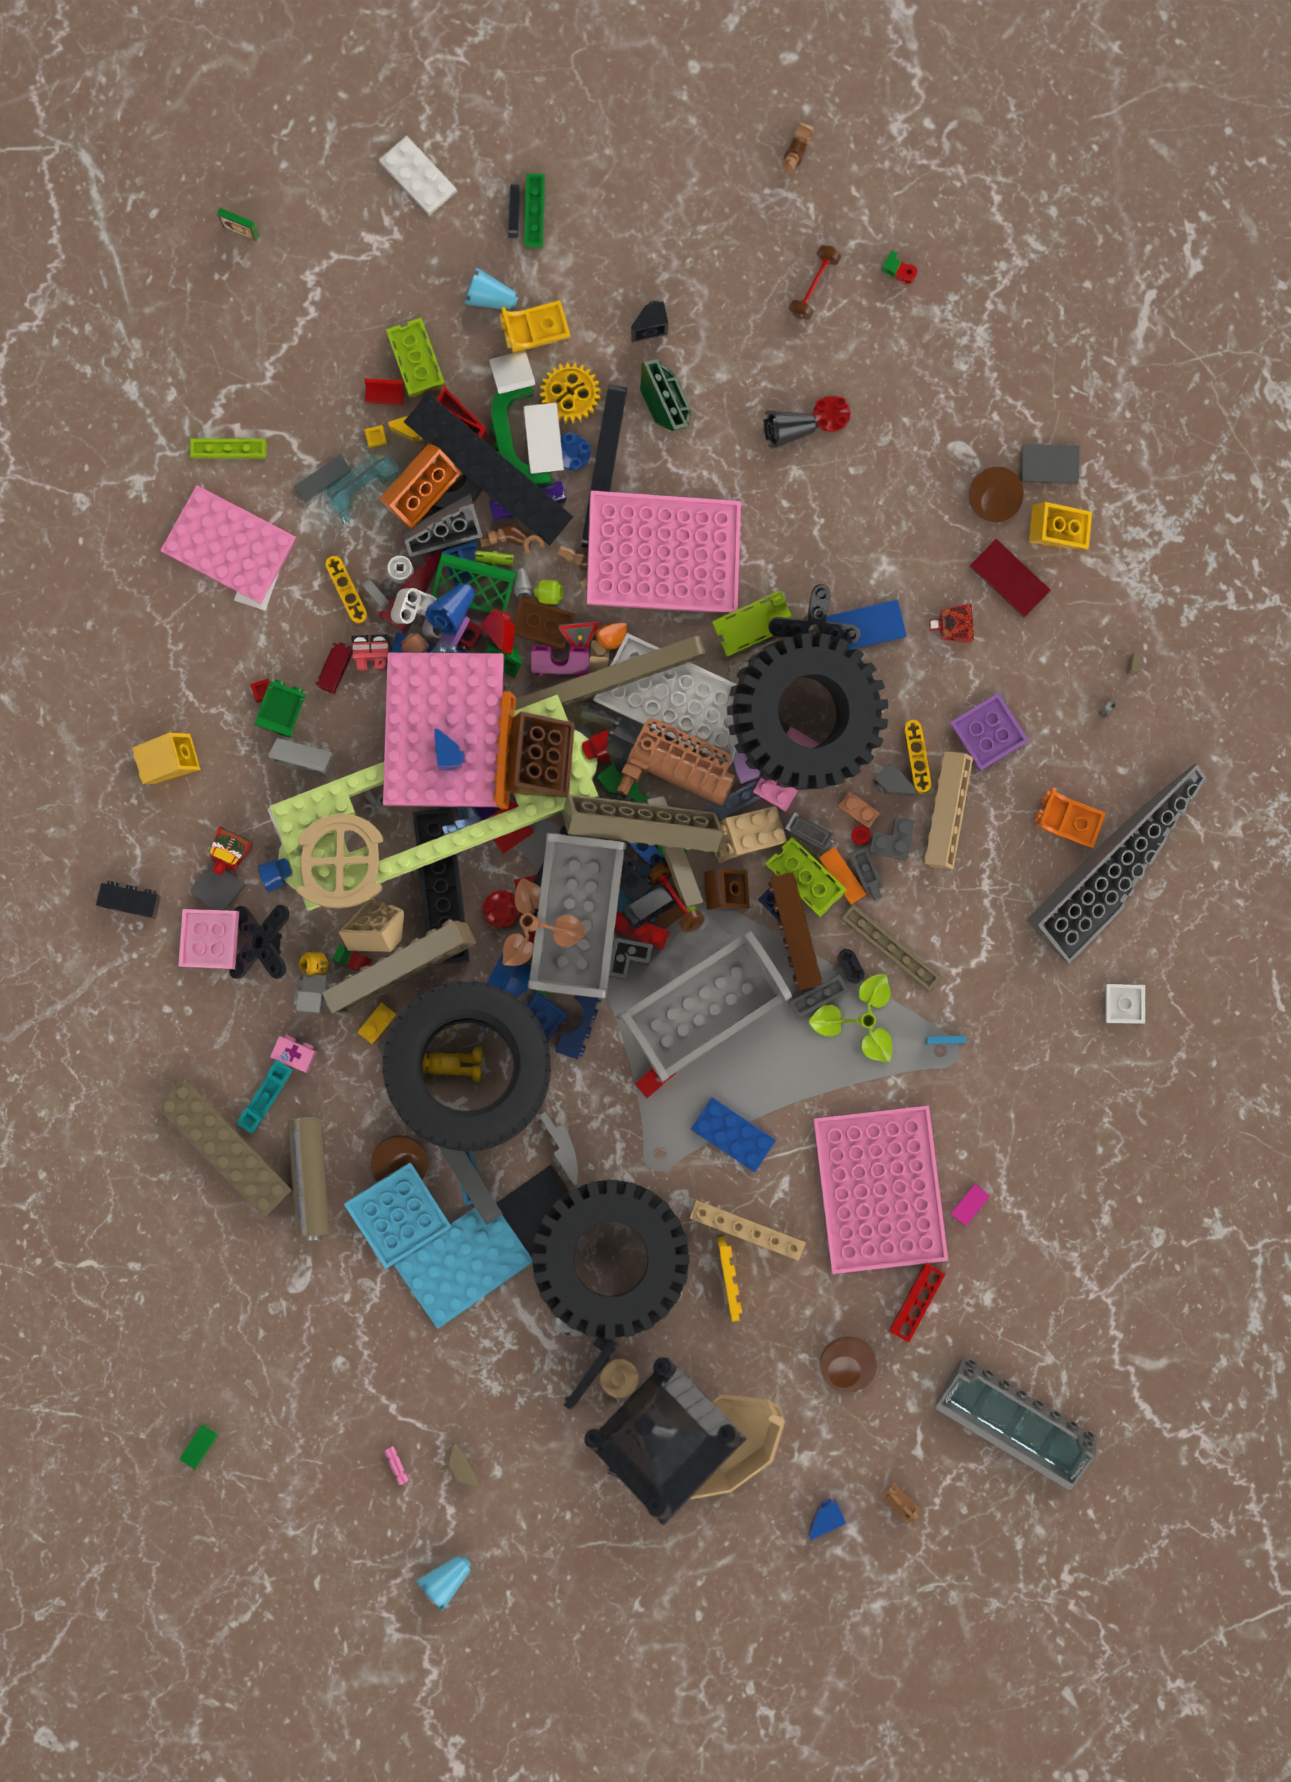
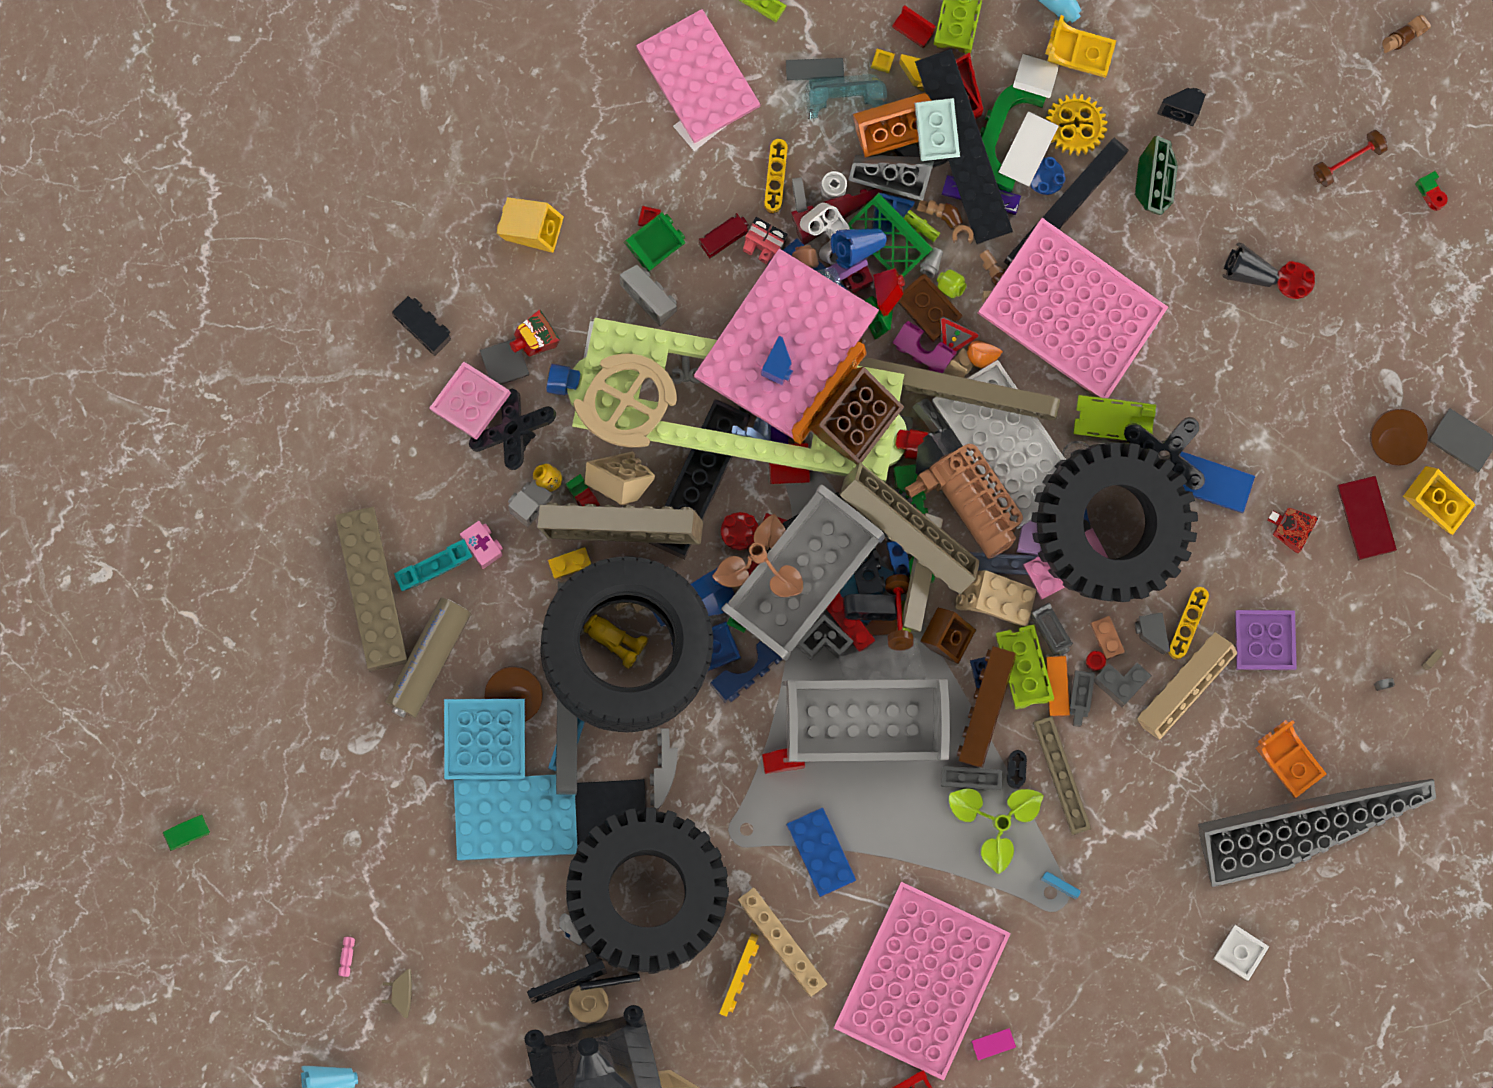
camera: 25 degrees right, 5 degrees down
none -> black bar [579,973,640,991]
none -> light aqua tile [914,98,960,161]

